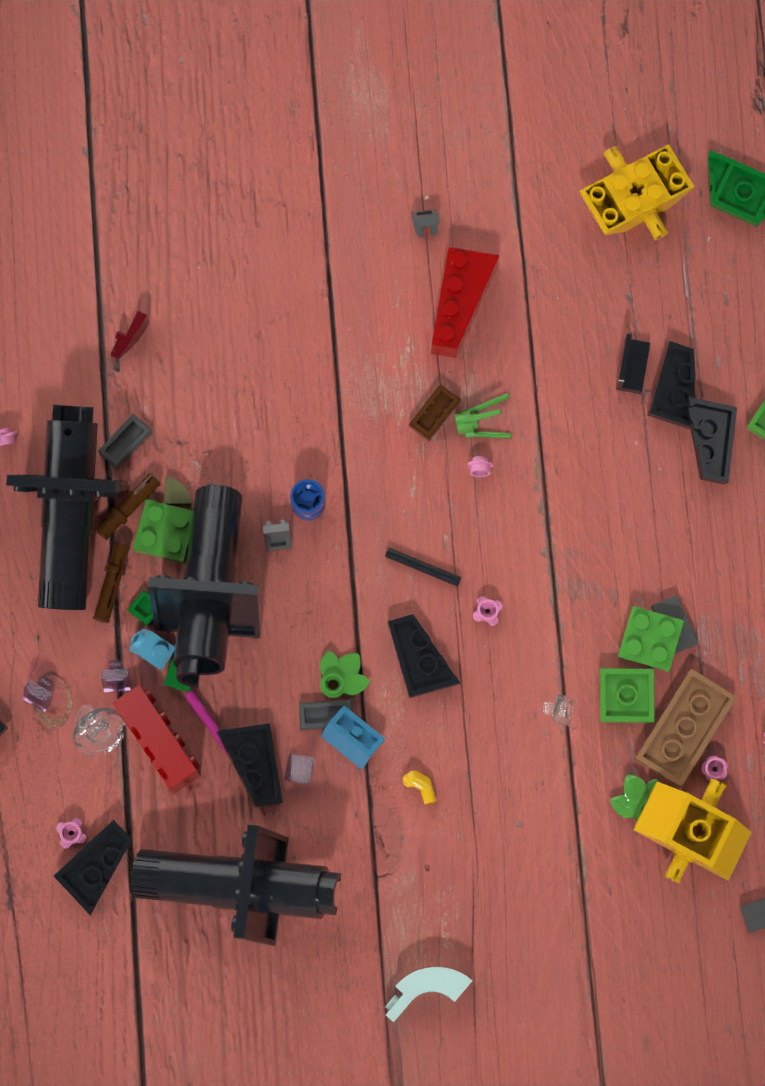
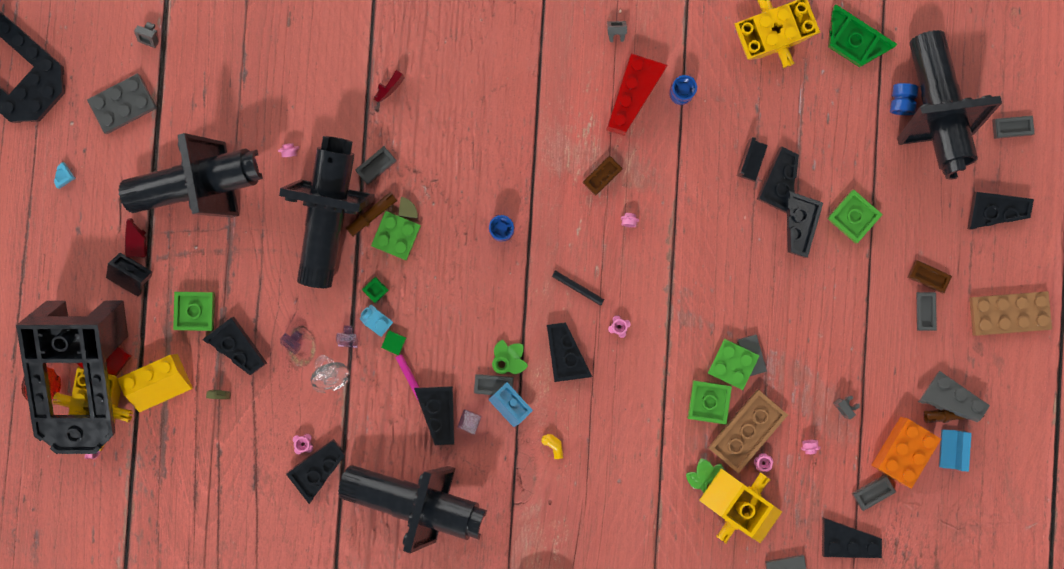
camera: 10 degrees right, 10 degrees up
reddish brown pin [93,543,130,623] -> none
red wedge [113,685,201,794] -> none
black piece [148,484,261,688] -> none
dark grey tile [263,519,292,551] -> none
bright green plant [454,393,512,439] -> none
clear tile [542,694,573,727] -> none
none -> blue wheel [669,75,697,105]

